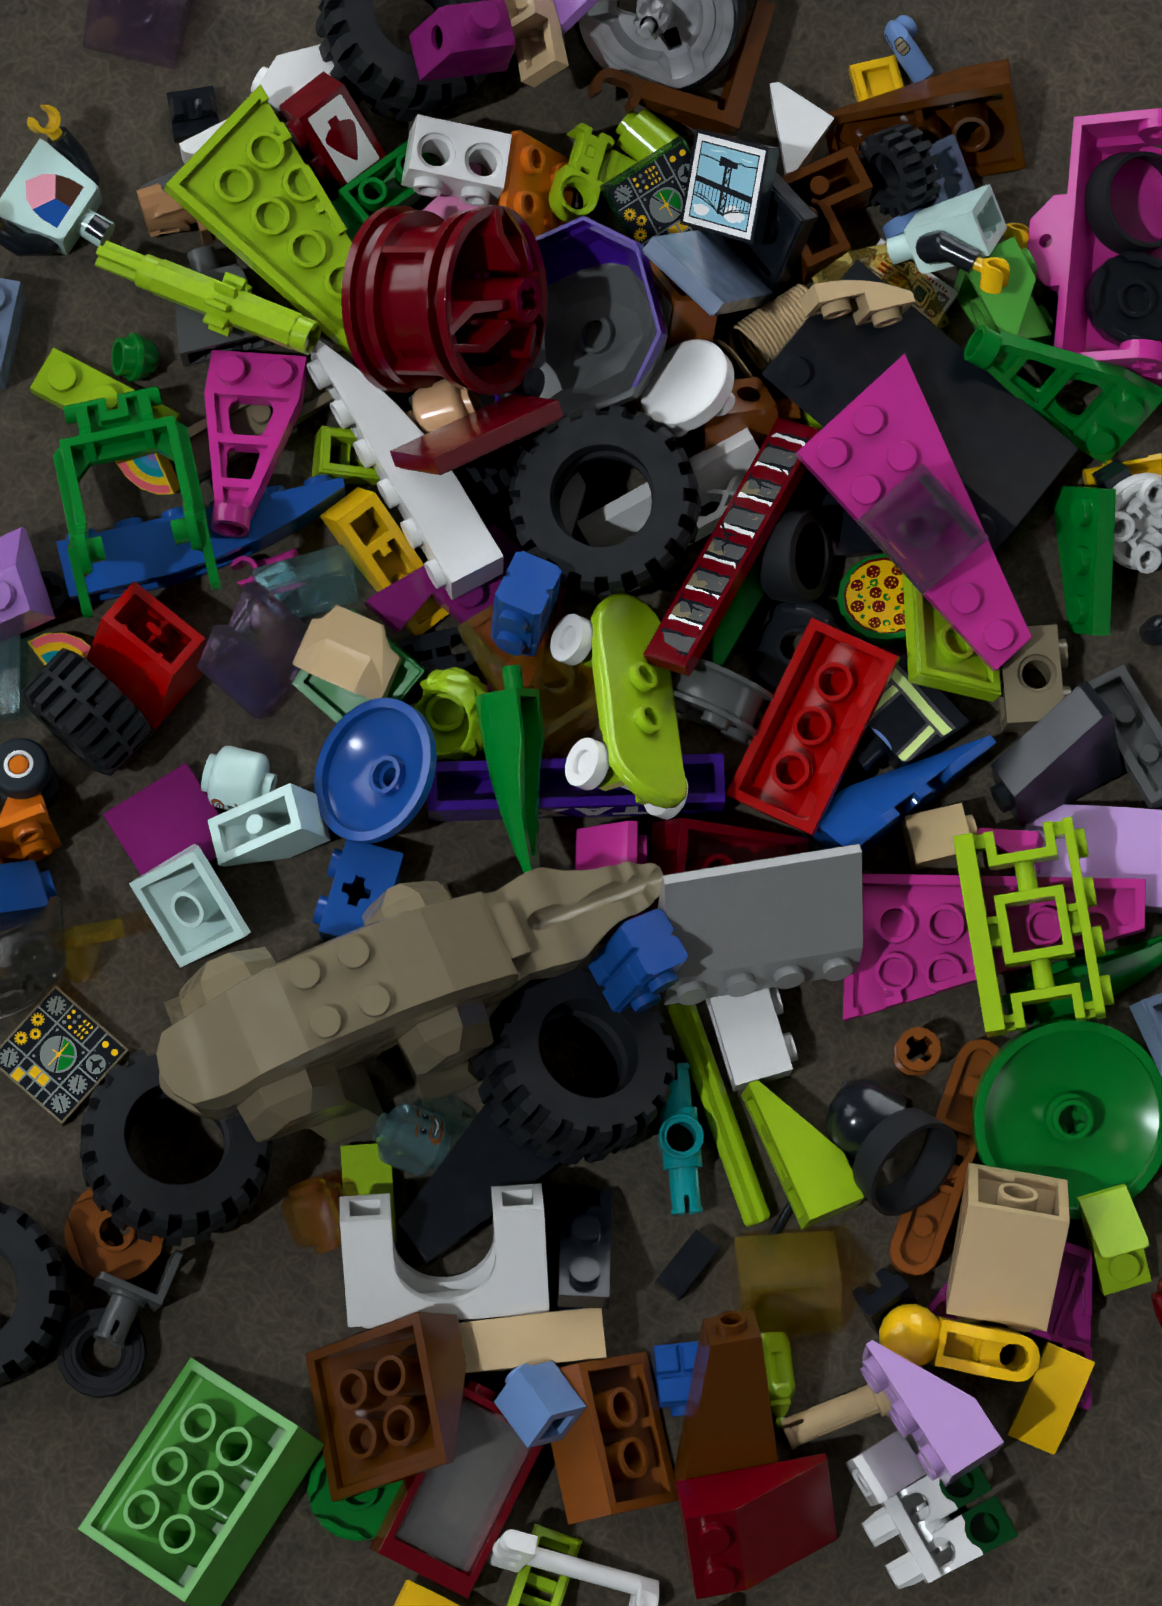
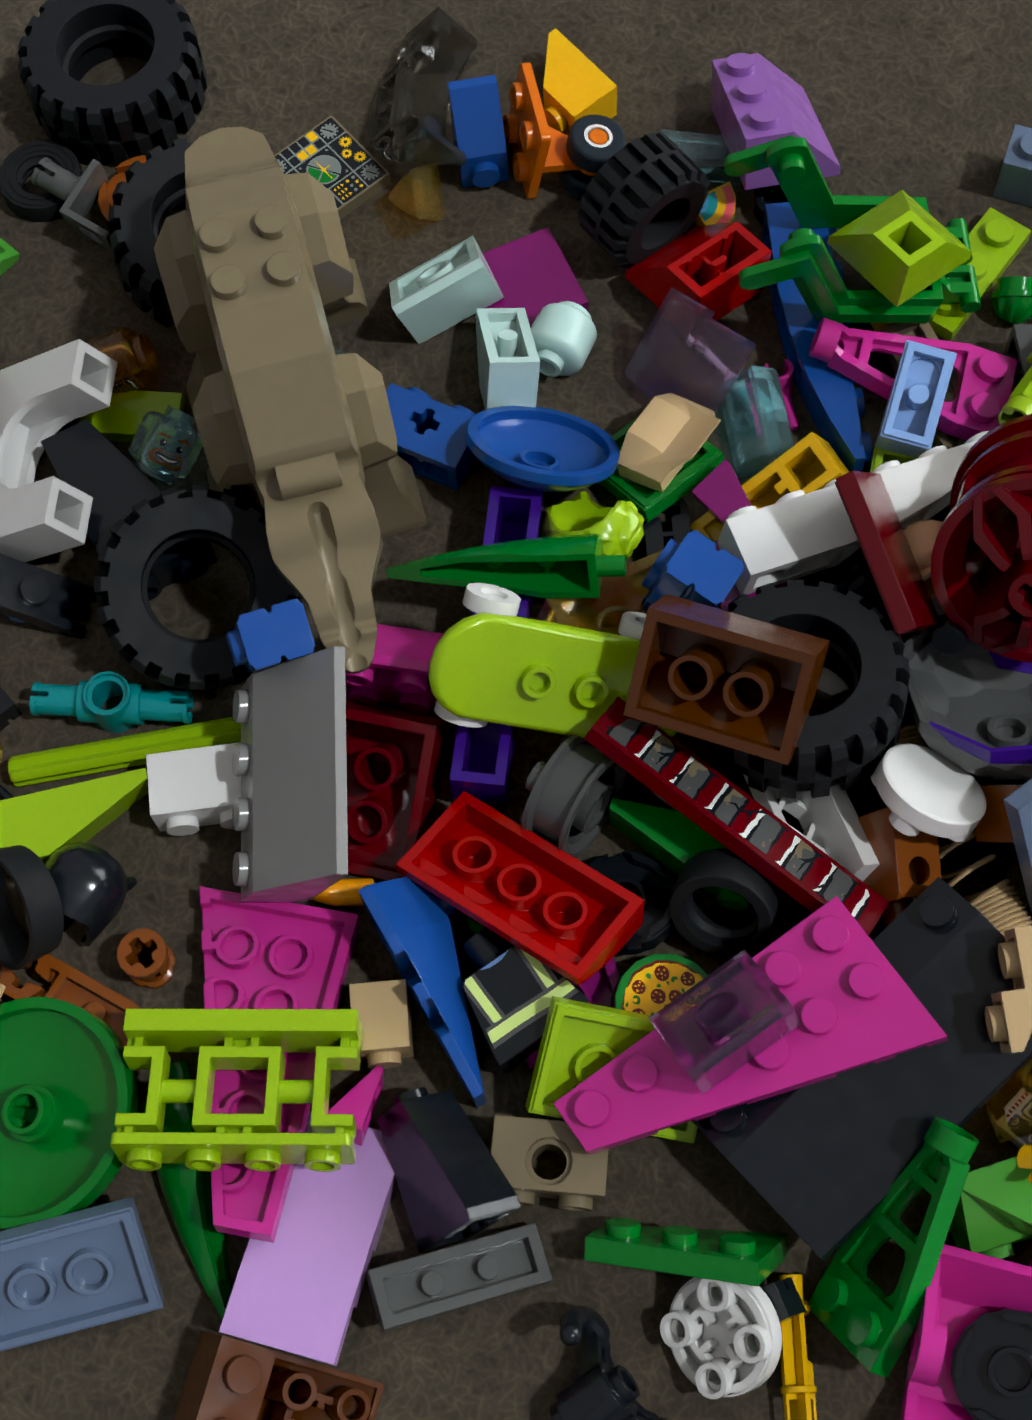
camera: 110 degrees right, 10 degrees down
none -> reddish brown slope [623,594,830,766]
none -> lime slope [827,190,972,307]
none -> light blue slope [875,340,957,459]

